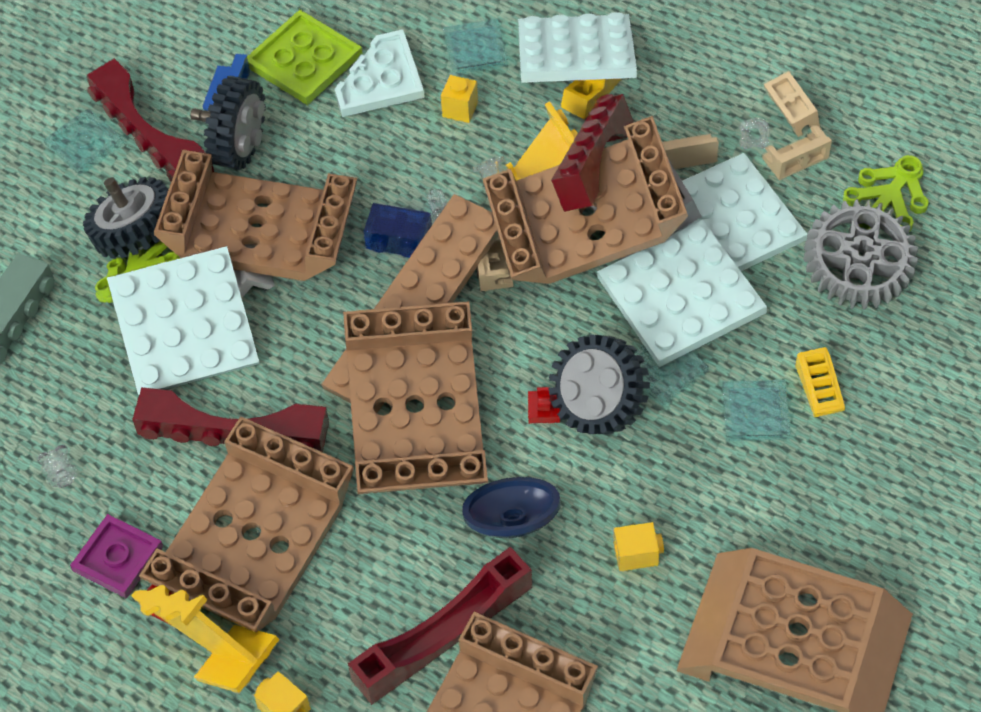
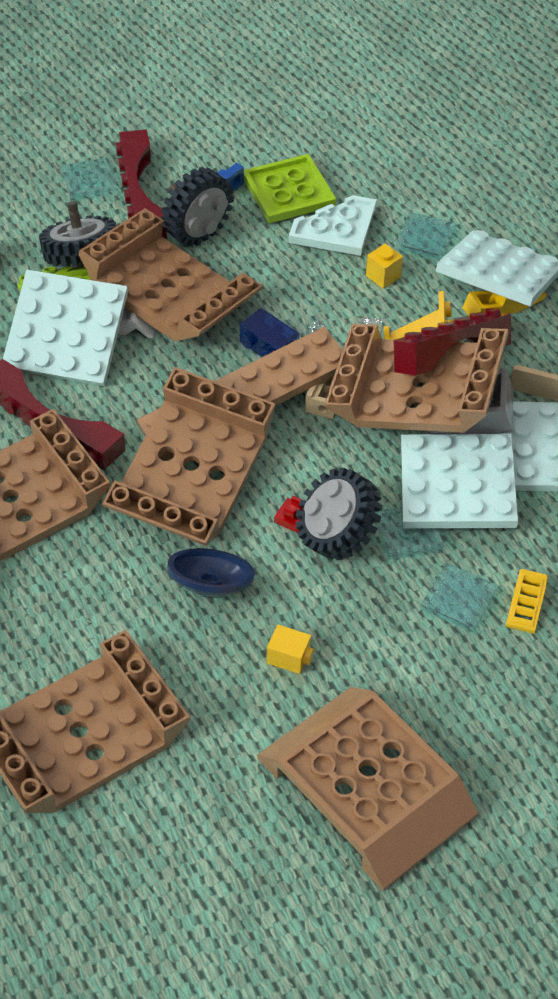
camera: 25 degrees right, 5 degrees down
dark red arch [348,547,532,705] -> none

